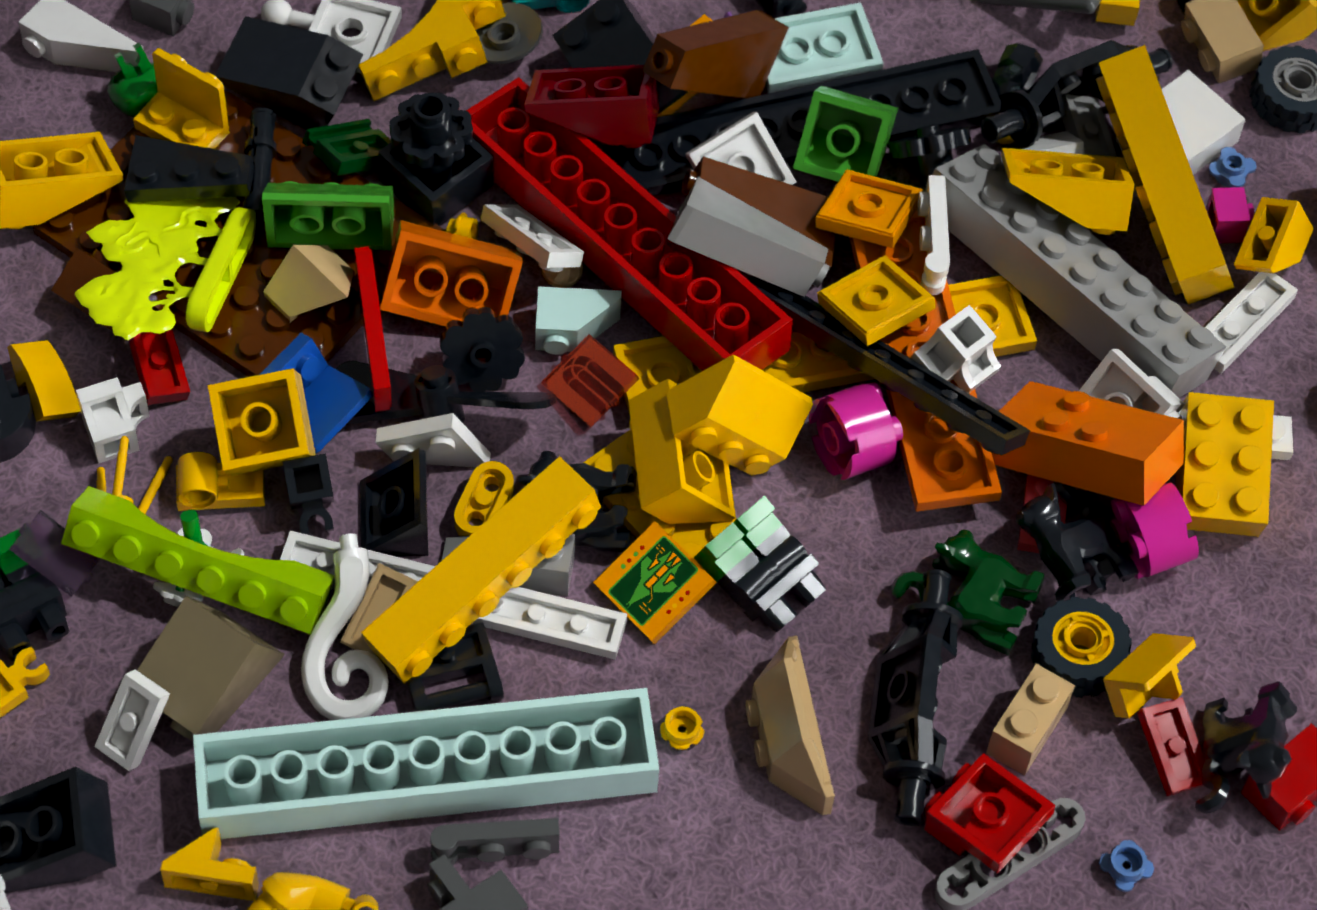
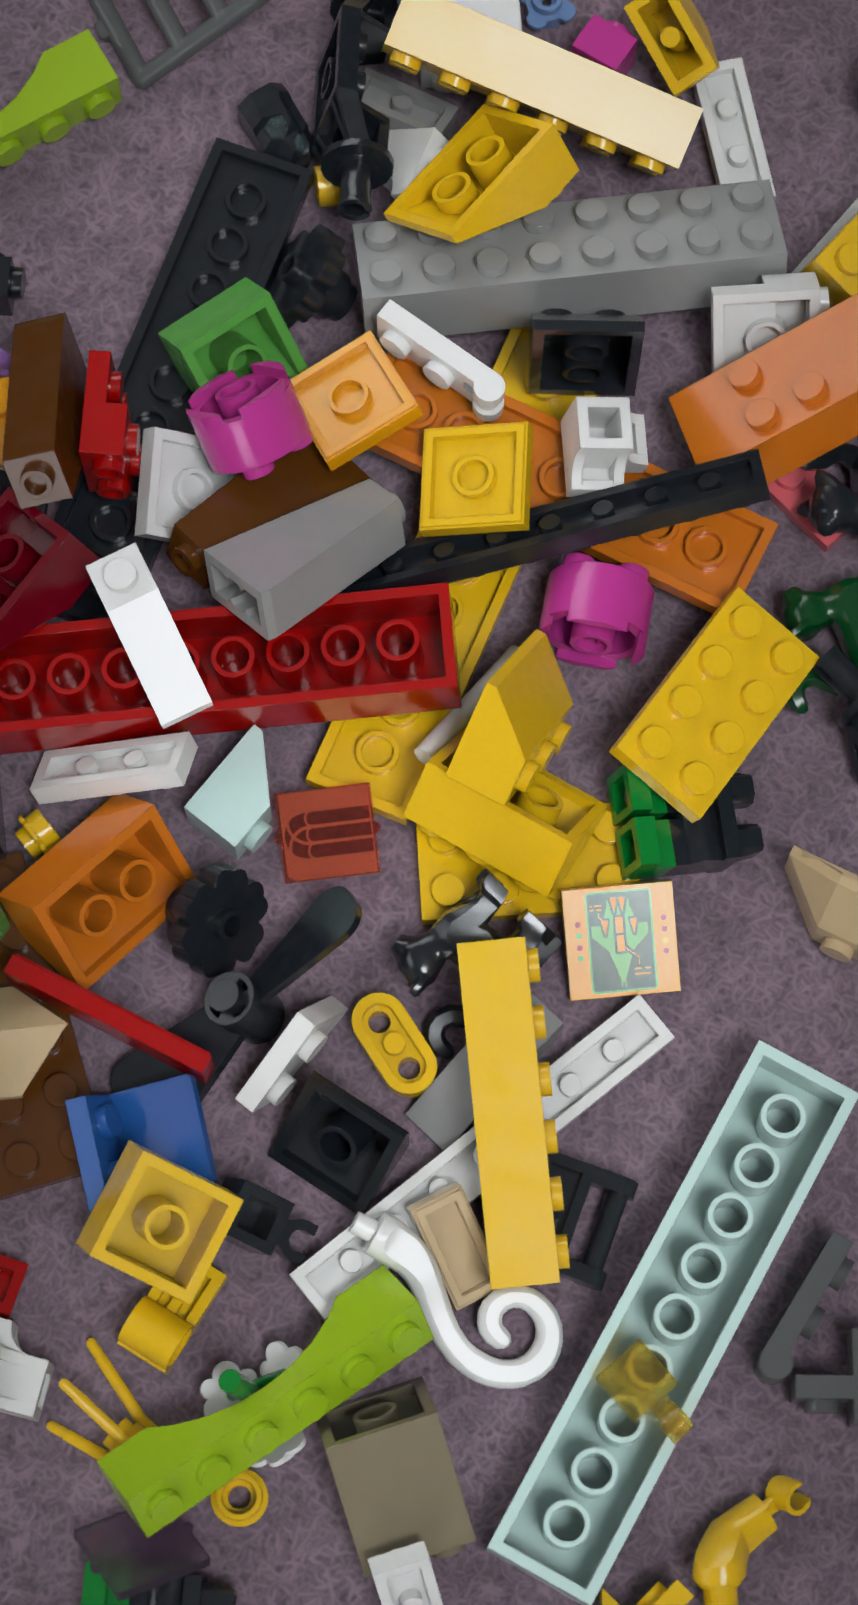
camera: 50 degrees left, 15 degrees up
yellow plate [660,706,704,750] -> none
light aqua plate [765,2,884,94] -> none
none -> red plate [79,350,142,500]
none -> white slope [85,542,213,729]
none -> dark pink brick [186,361,314,480]
none -> yellow plate [211,1469,269,1527]
none -> black slope [529,308,645,396]
none -> clear yellow plate [595,1338,694,1444]
none -> yellow plate [609,587,820,823]

